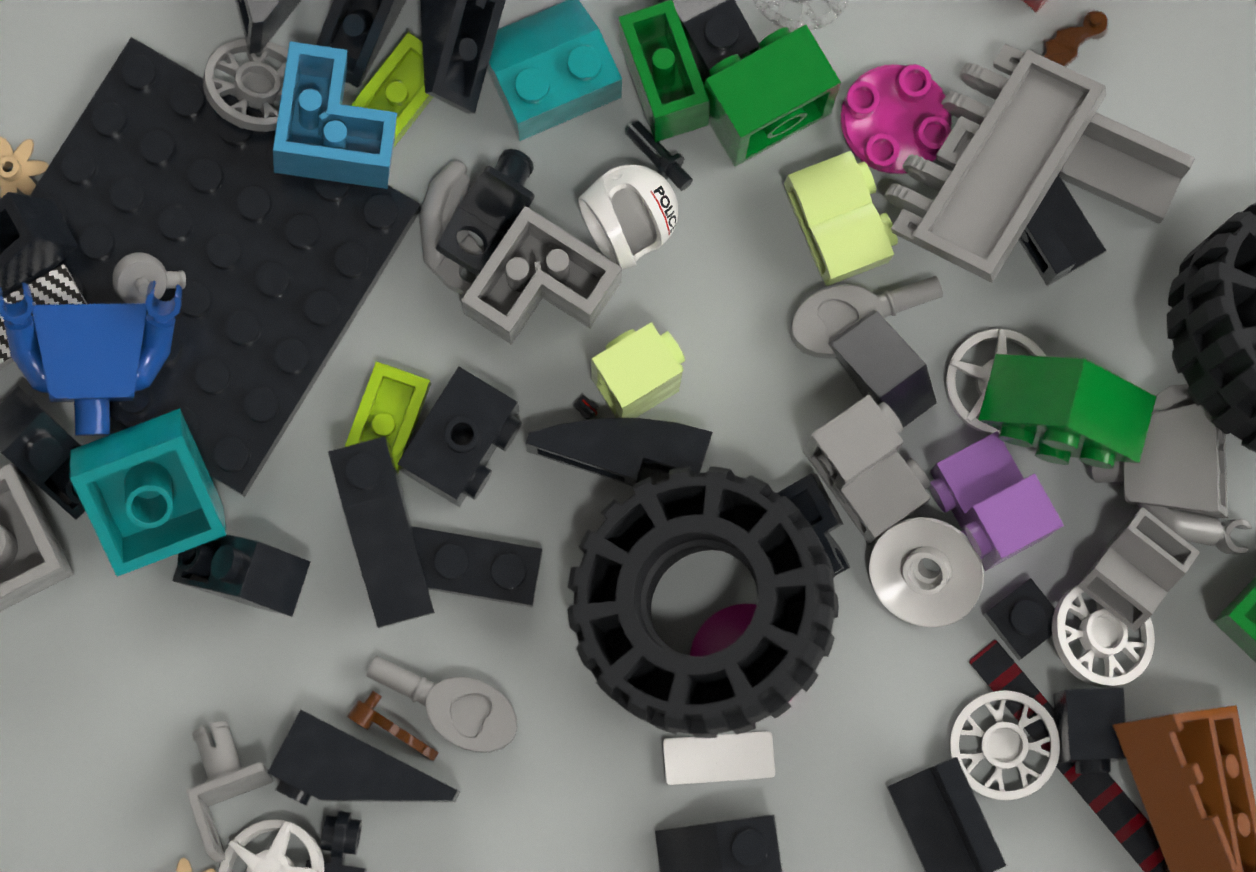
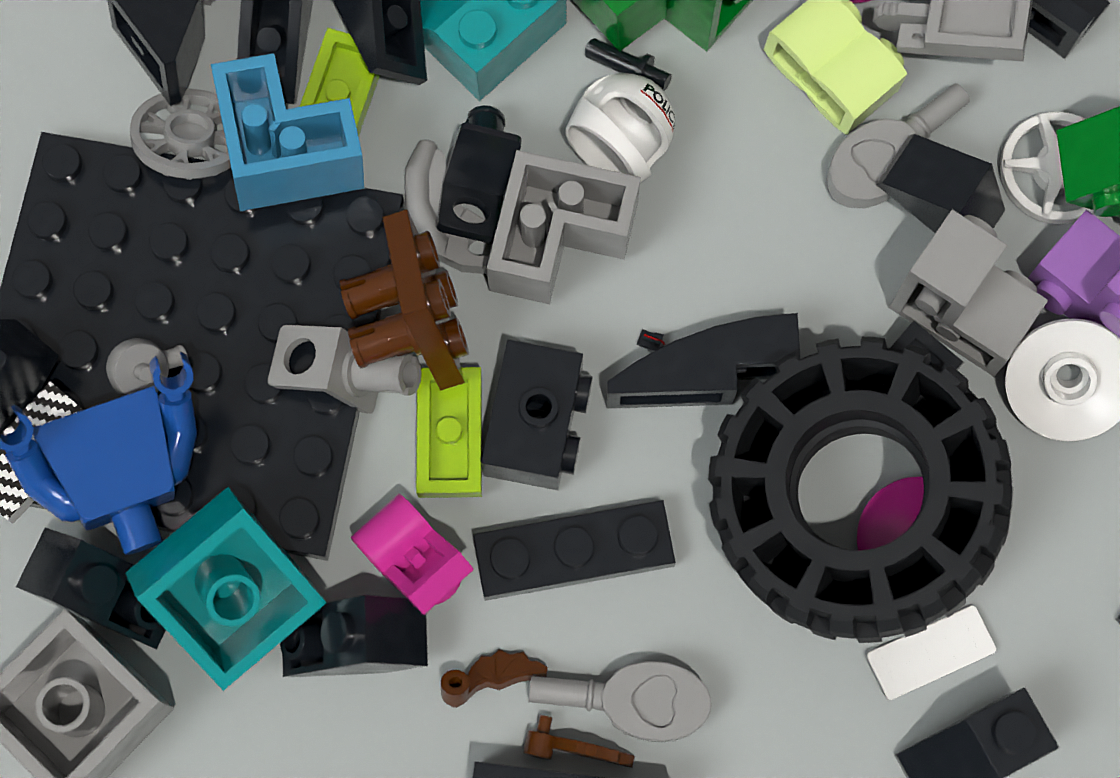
camera: 15 degrees left, 5 degrees down
black slope [328,436,435,629] -> none
yellowish green brick [591,322,686,418] -> none
none -> light grey bracket [268,325,422,414]
none -> reddish brown plate [339,209,469,391]
none -> dark pink plate [350,493,474,615]
none -> reddish brown piece [441,650,548,708]

